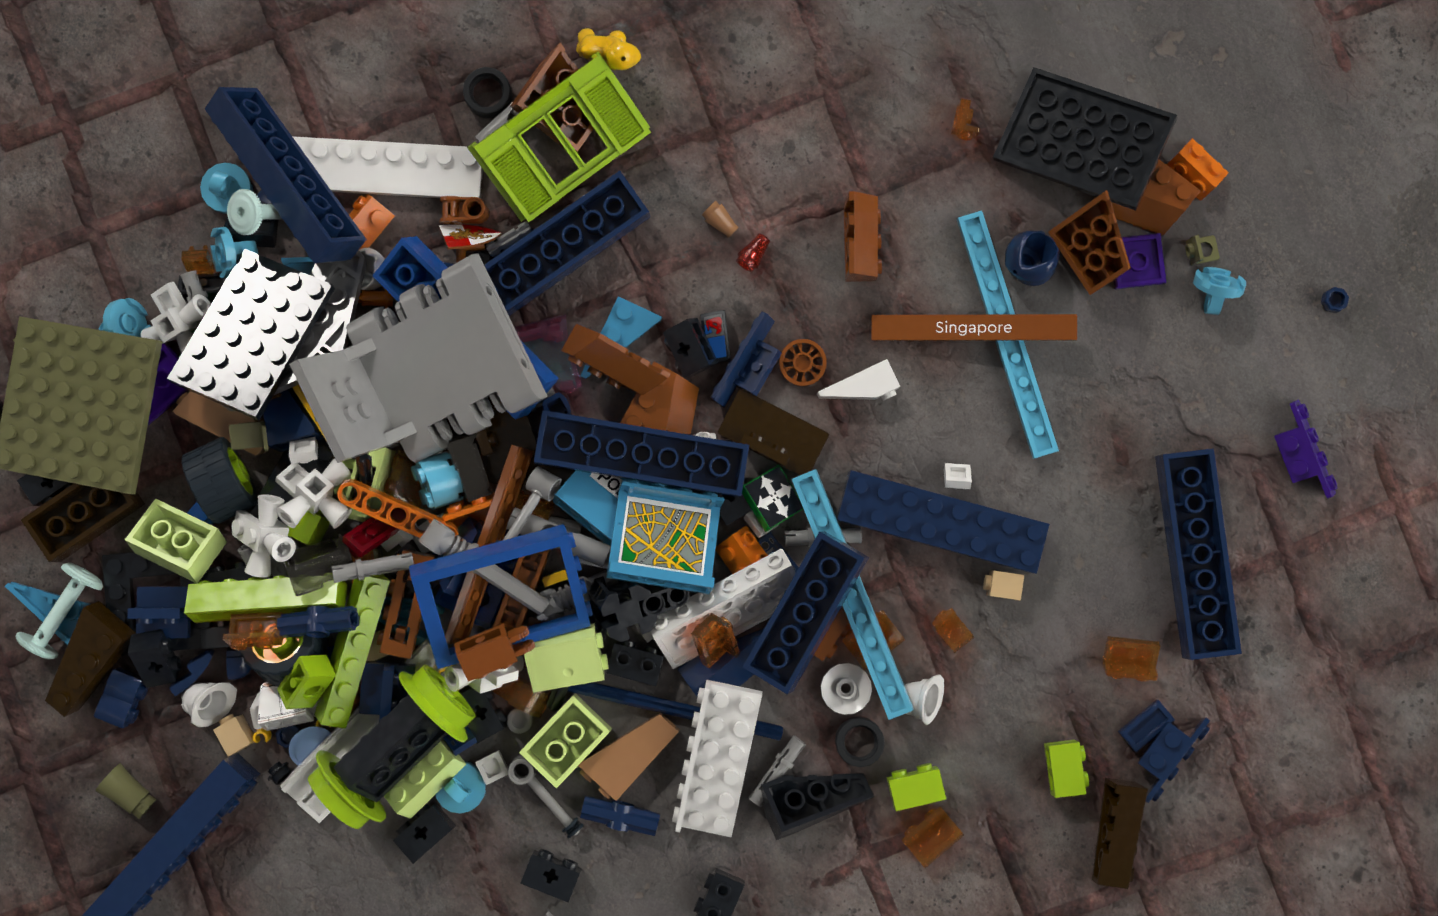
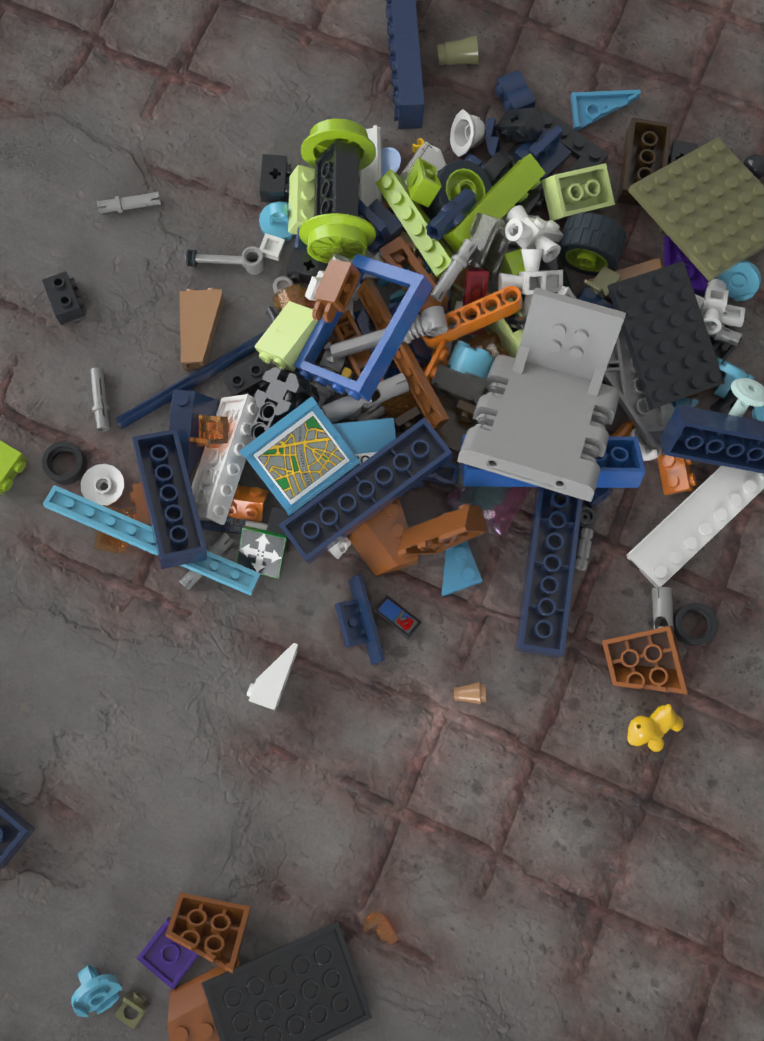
camera: 125 degrees right, 10 degrees down
light aqua hose [16,563,103,659] -> none
dark brown wedge [45,601,136,717] -> none
clear orange tile [181,245,214,275] -> none
tan brick [213,714,255,756] -> none
clear orange bracket [223,612,283,650] -> none
black plate [268,761,292,785] -> none
dark blue tile [275,725,301,748] -> none
shield [439,225,502,263] -> none
dark orange piece [440,196,490,225] -> none
lime piece [467,52,651,222] -> none
light grey piece [495,467,562,543] -> none
yellowish green brick [519,693,612,788] -> none
black brick [520,849,582,903] -> none
dark blue piece [580,795,660,836] -> none
black brick [663,318,718,378] -> none
white bracket [672,680,762,837] -> none
dark brown bracket [718,389,829,475] -> none
clear red cone [736,233,770,272] -> none
black wedge [761,773,874,840] -> none
dark orange wheel [779,339,827,386] -> none
dark blue brick [836,470,1050,574] -> none
dark orange wedge [844,191,882,282] -> none
dark orange tile [871,314,1077,341] -> none
white piece [904,674,944,725] -> none
clear orange bracket [932,608,974,653] -> none
white plate [944,463,972,489] -> none
medium azure plate [957,210,1059,459] -> none
tan brick [983,570,1024,600] -> none
dark blue piece [1005,231,1059,286] -> none

